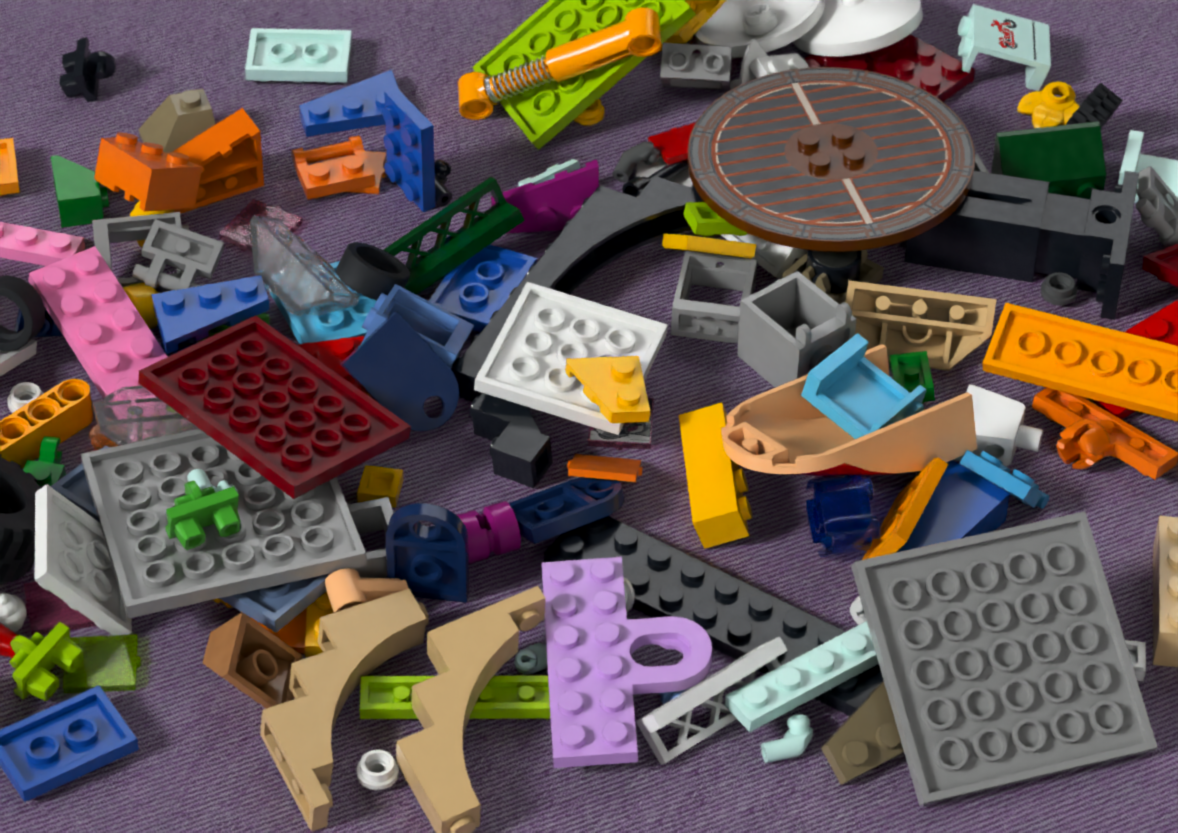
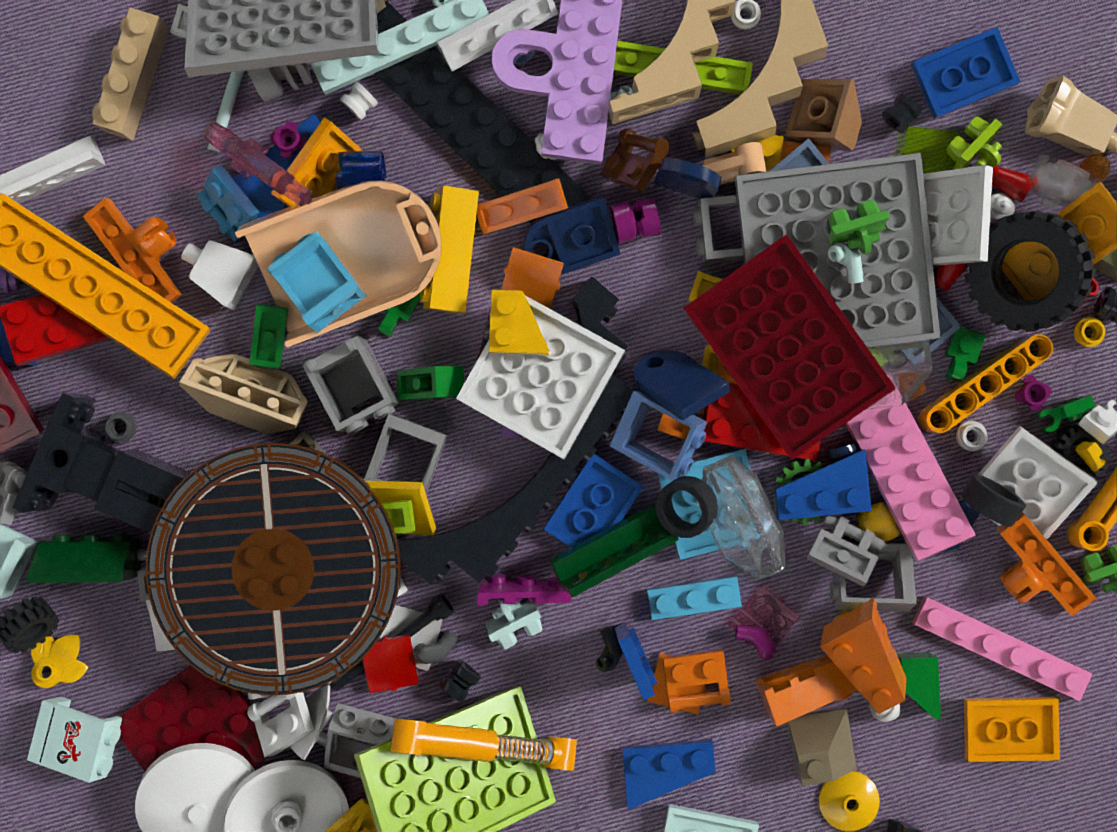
camera: 165 degrees left, 45 degrees up
none -> clear pink piece [204,122,313,207]
none -> magenta plate [270,121,307,158]
none -> green slope [397,366,465,401]
none -> black wheel [439,659,481,702]
none -> orange tile [476,178,568,235]
none -> reddish brown plate [600,128,669,192]
none -> medium azure plate [647,575,742,620]
none -> magenta arm [735,625,776,660]
none -> yellow dish [819,771,880,832]
none -> black wheel [882,94,921,133]

